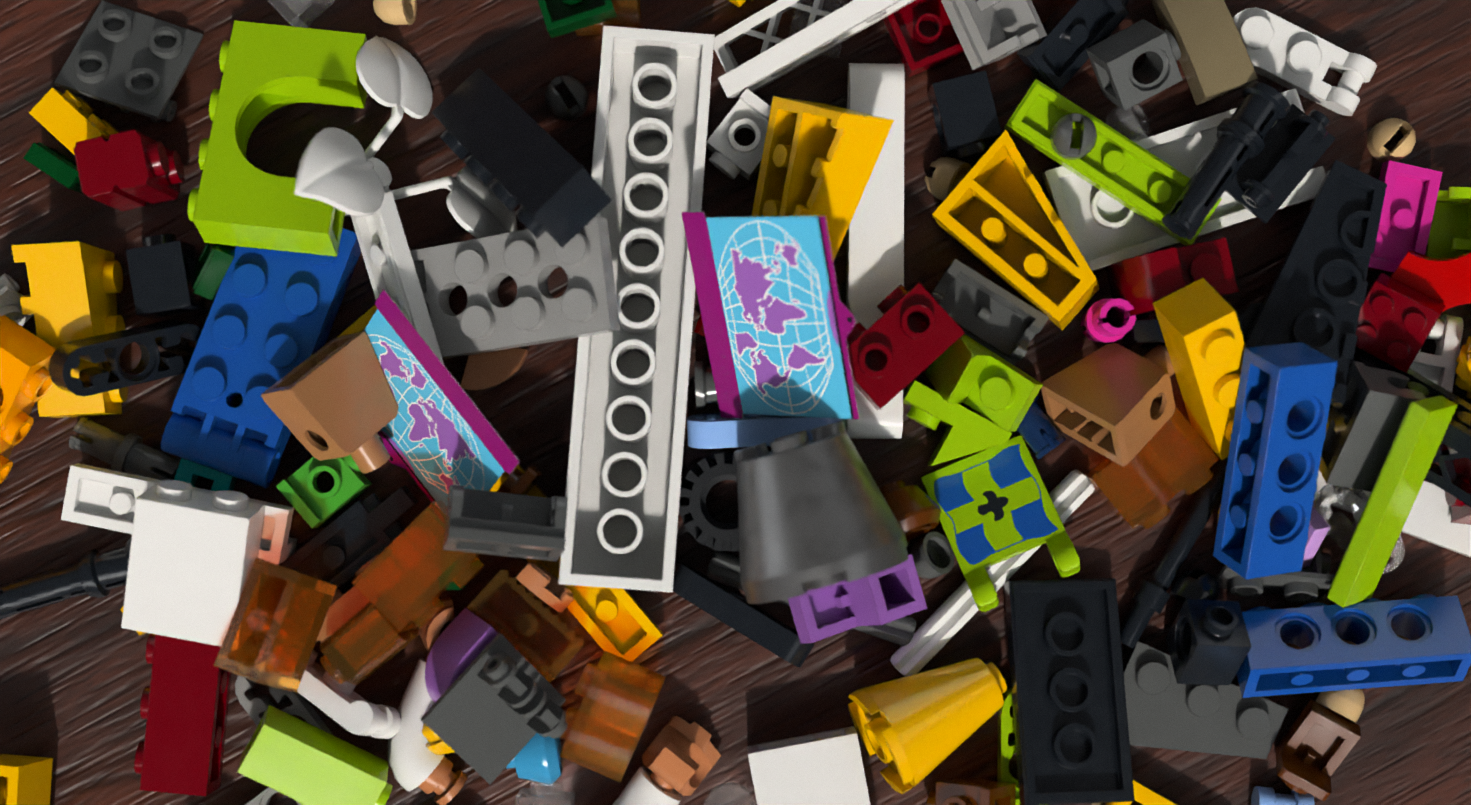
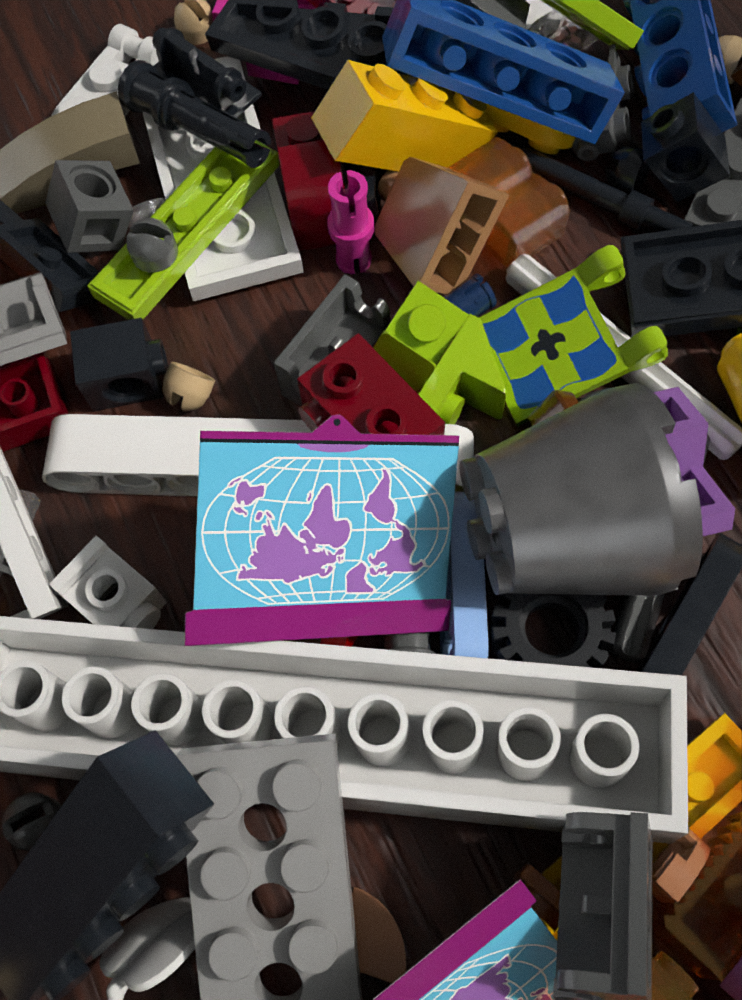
camera: 90 degrees left, 20 degrees down
yellow wedge [751,96,894,262] -> none
yellow wedge [932,130,1099,331] -> none

